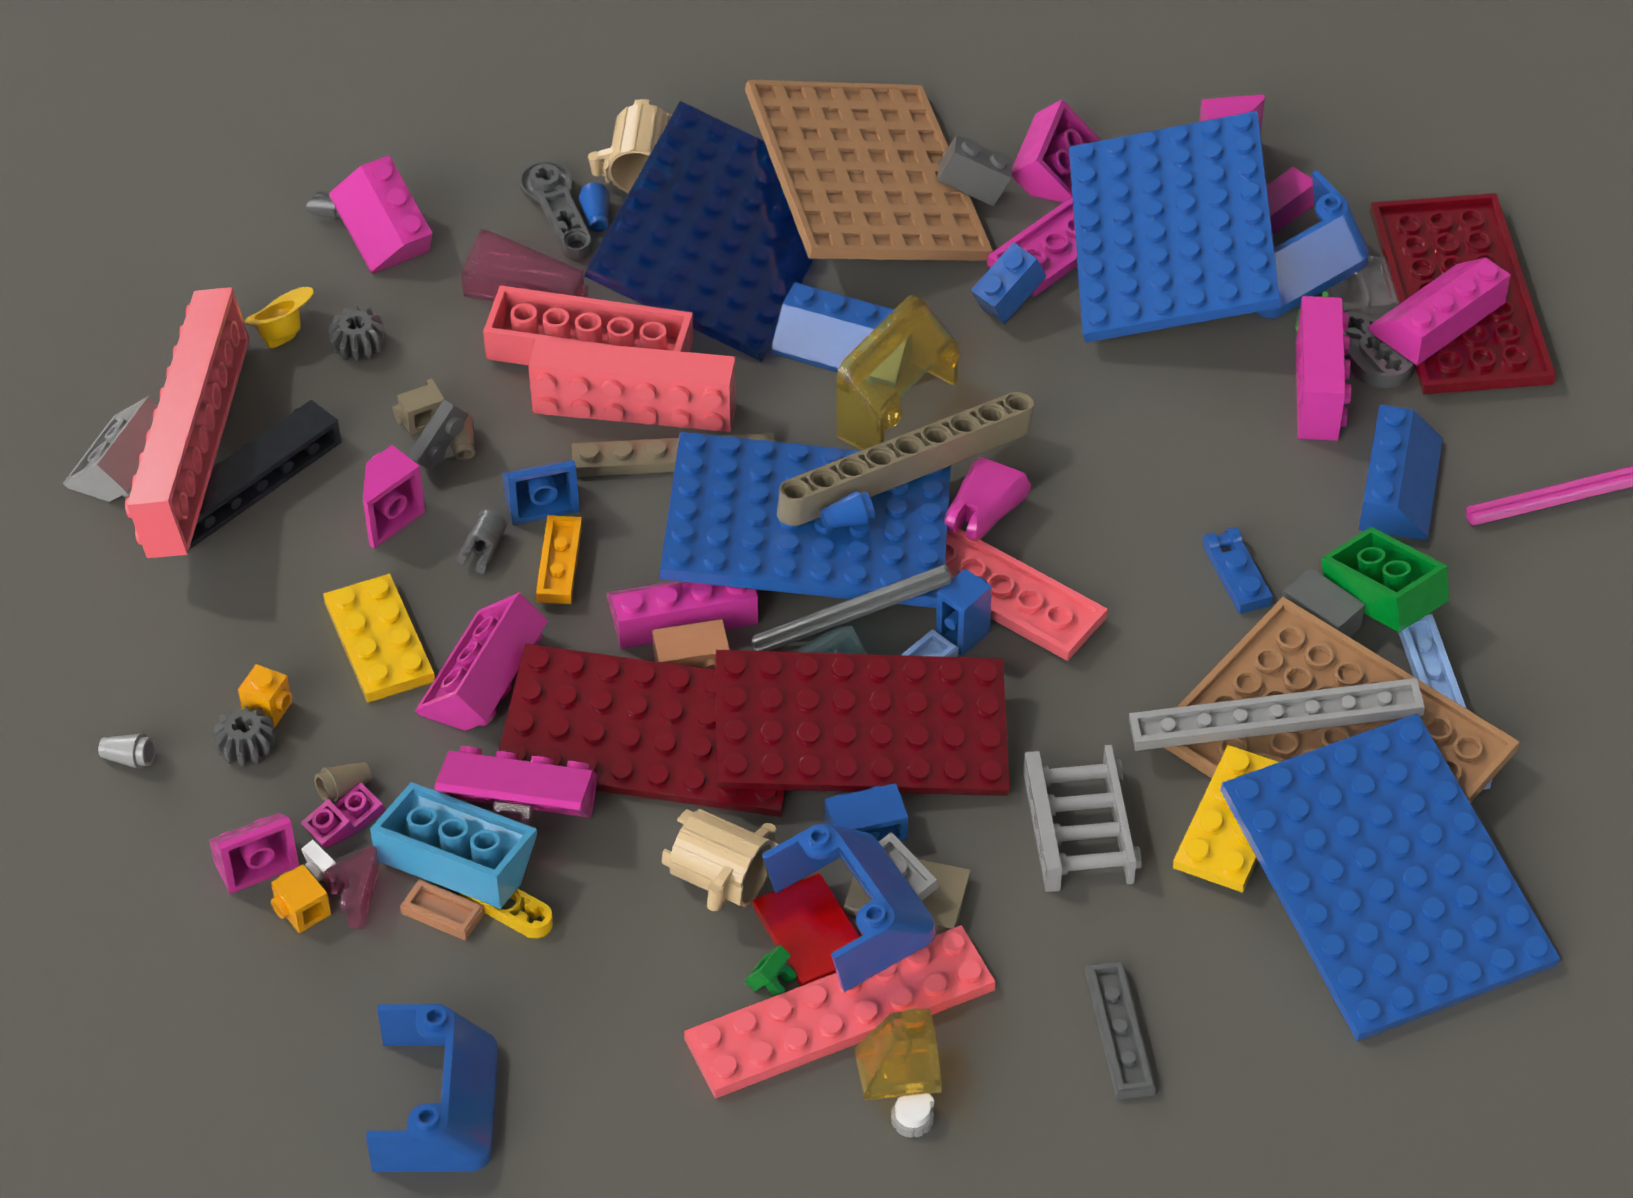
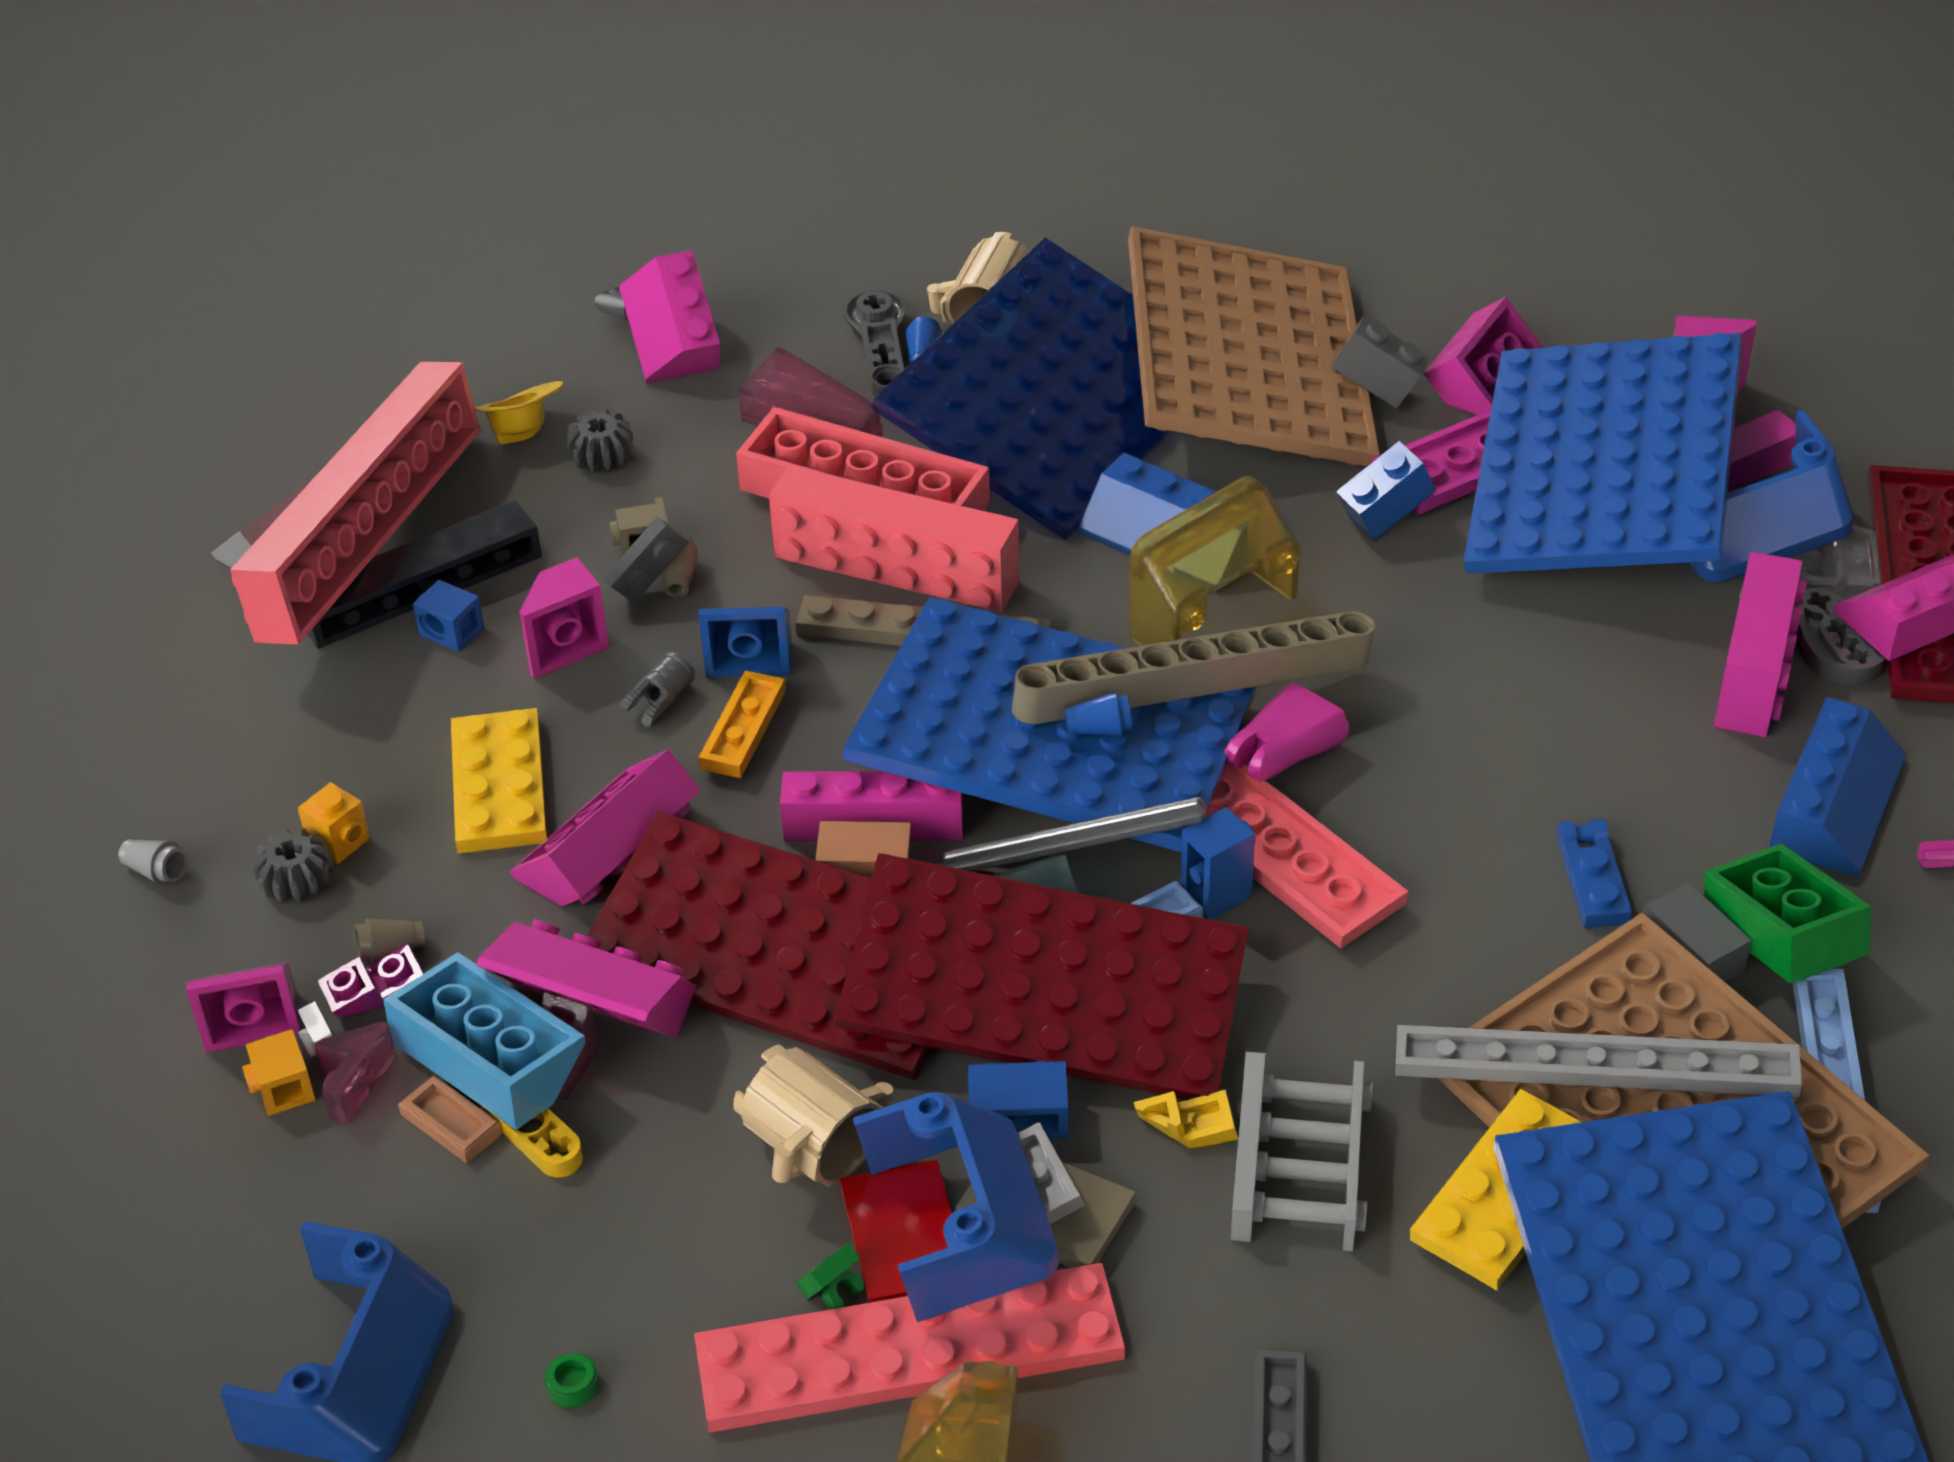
camera: 15 degrees right, 5 degrees down
none -> blue brick [413,580,484,652]
none -> green tile [544,1352,599,1408]
none -> yellow slope [1134,1090,1238,1148]

